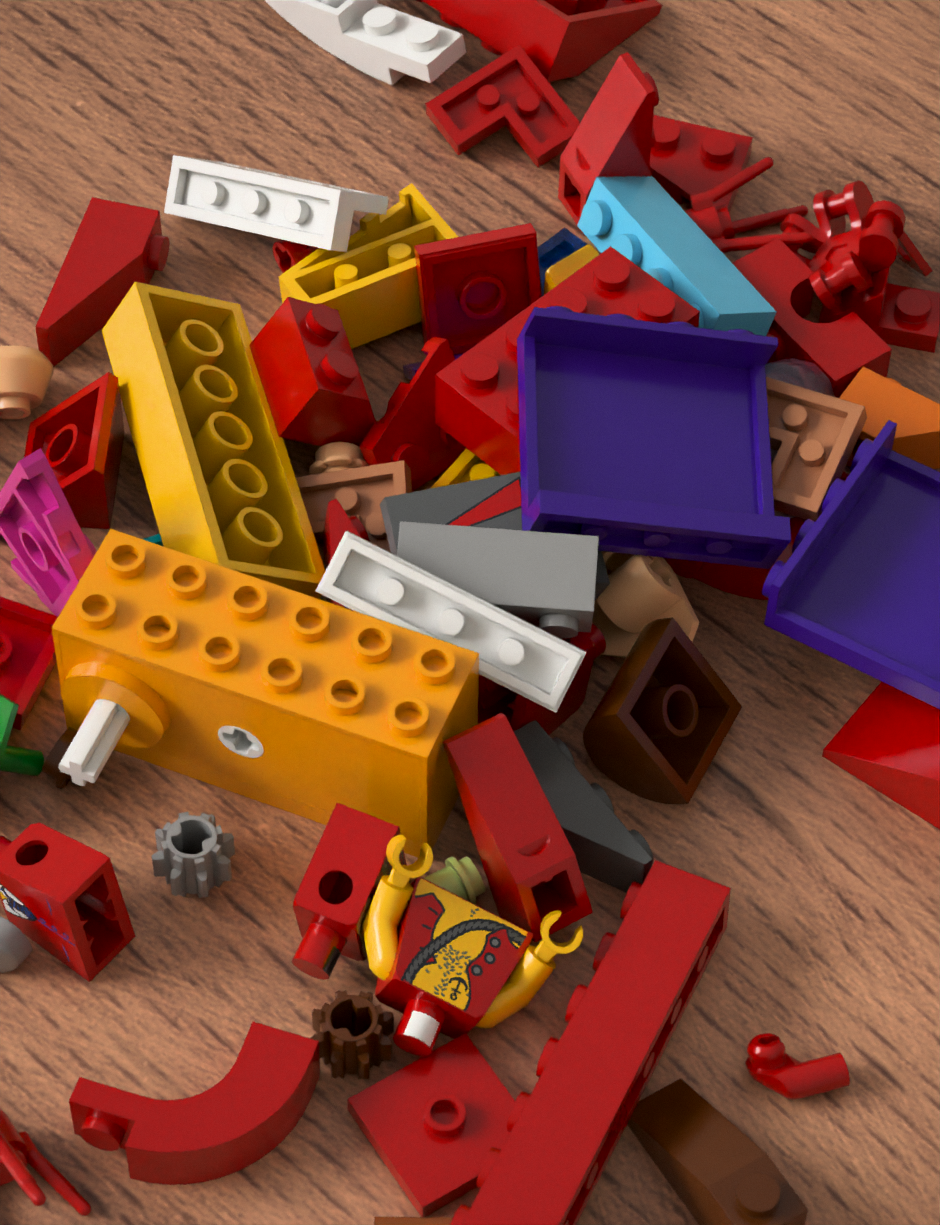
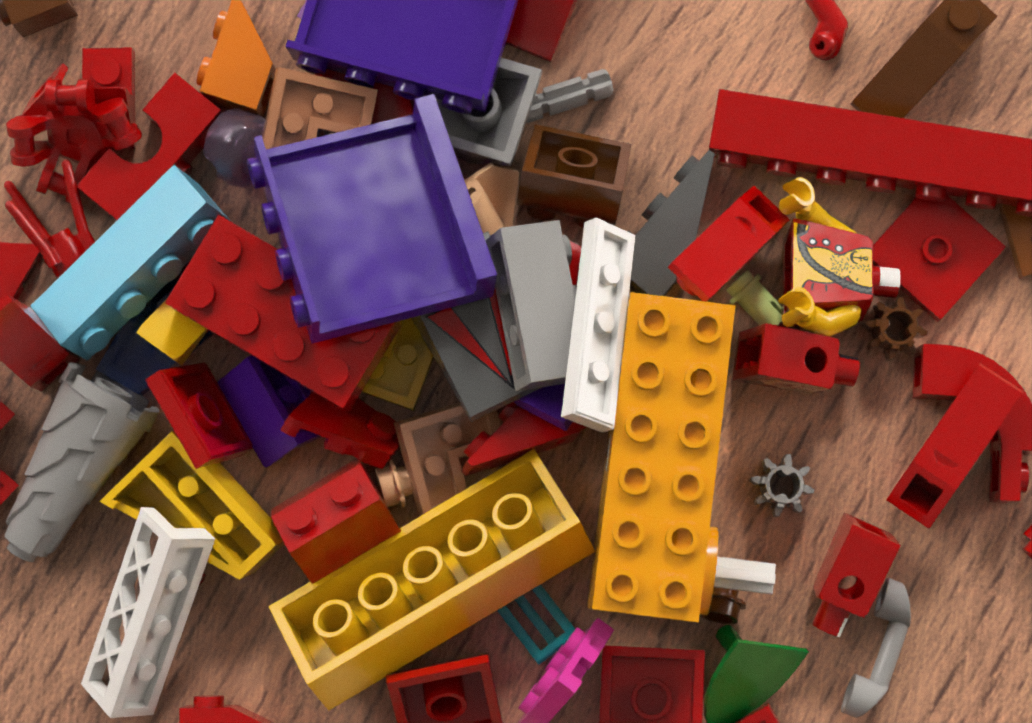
camera: 105 degrees left, 30 degrees up
none -> light grey cone [4,362,160,562]
none -> light grey slope [436,58,543,166]
none -> light grey axle [526,69,613,123]
none -> red slope [886,363,1024,529]

